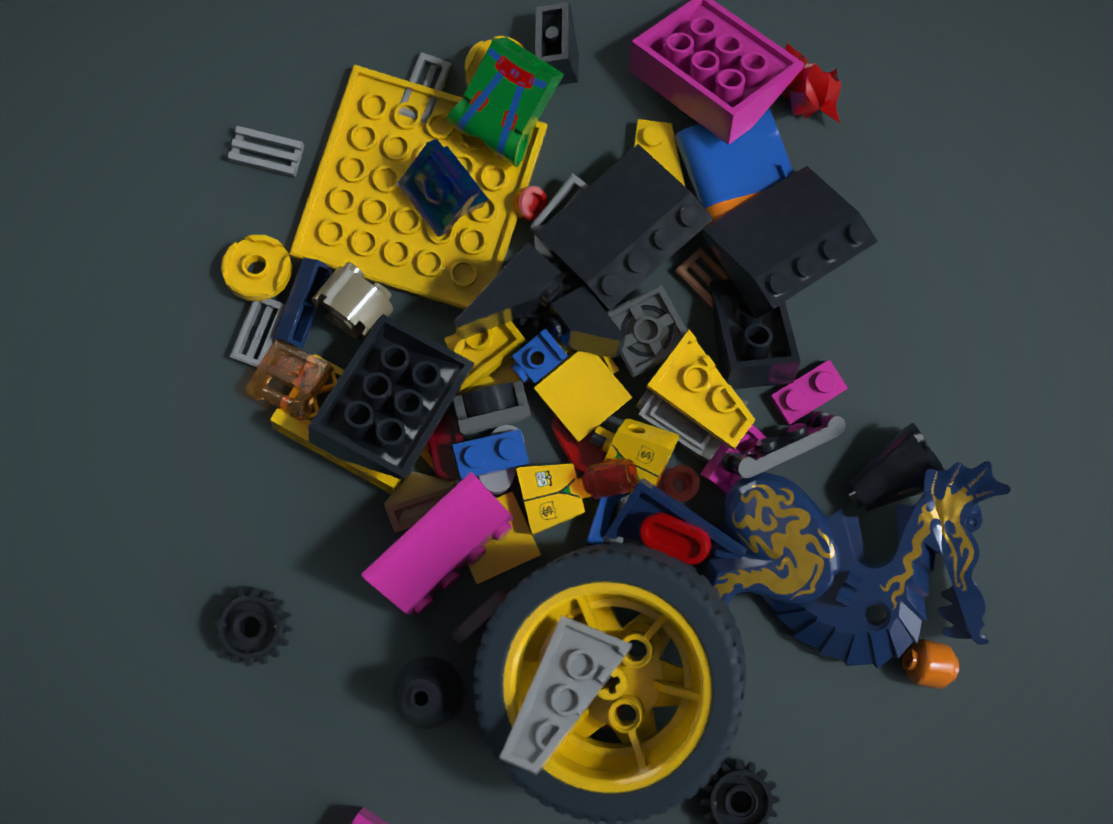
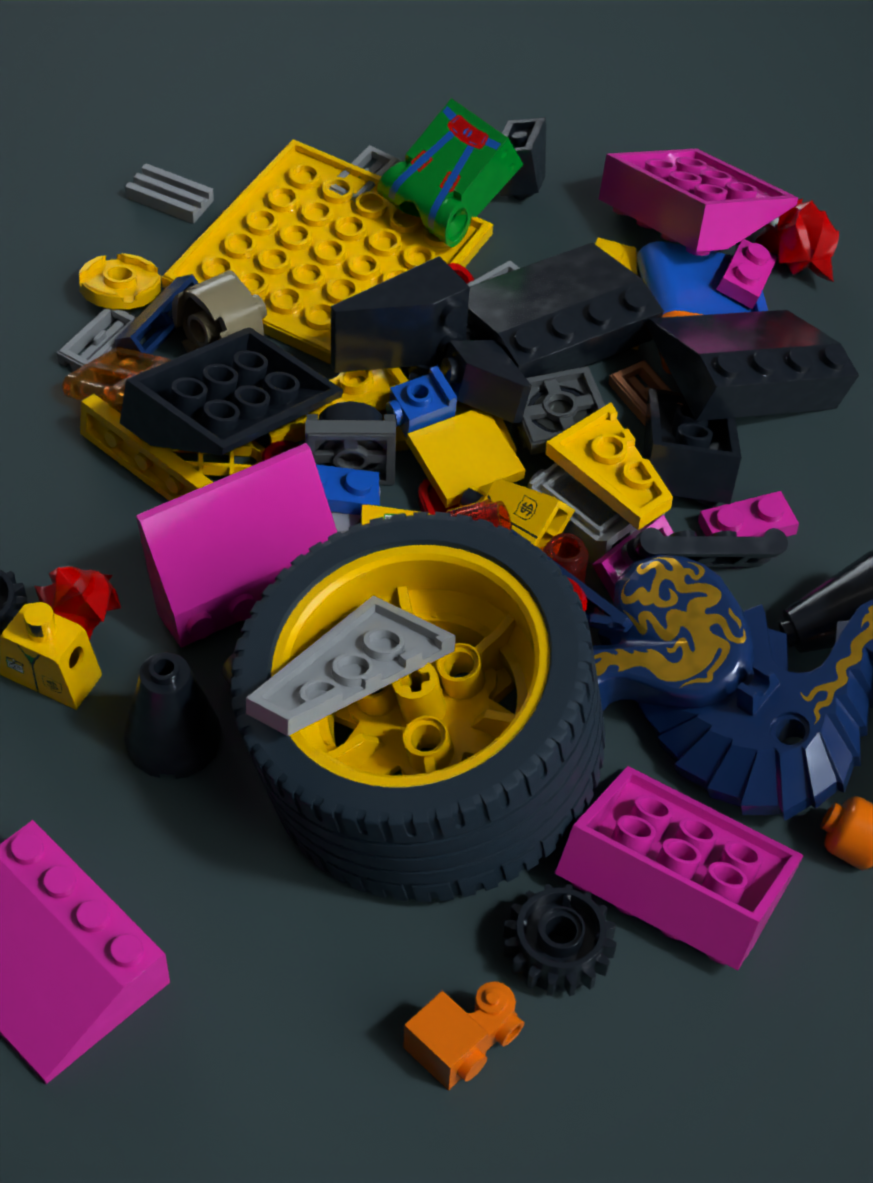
camera: 15 degrees right, 30 degrees down
clear blue bracket [397,139,489,237] -> none
none -> yellow torso [0,602,102,710]
none -> red hair [34,566,121,640]
none -> dark pink slope [555,766,804,971]
none -> dark pink plate [716,239,778,309]

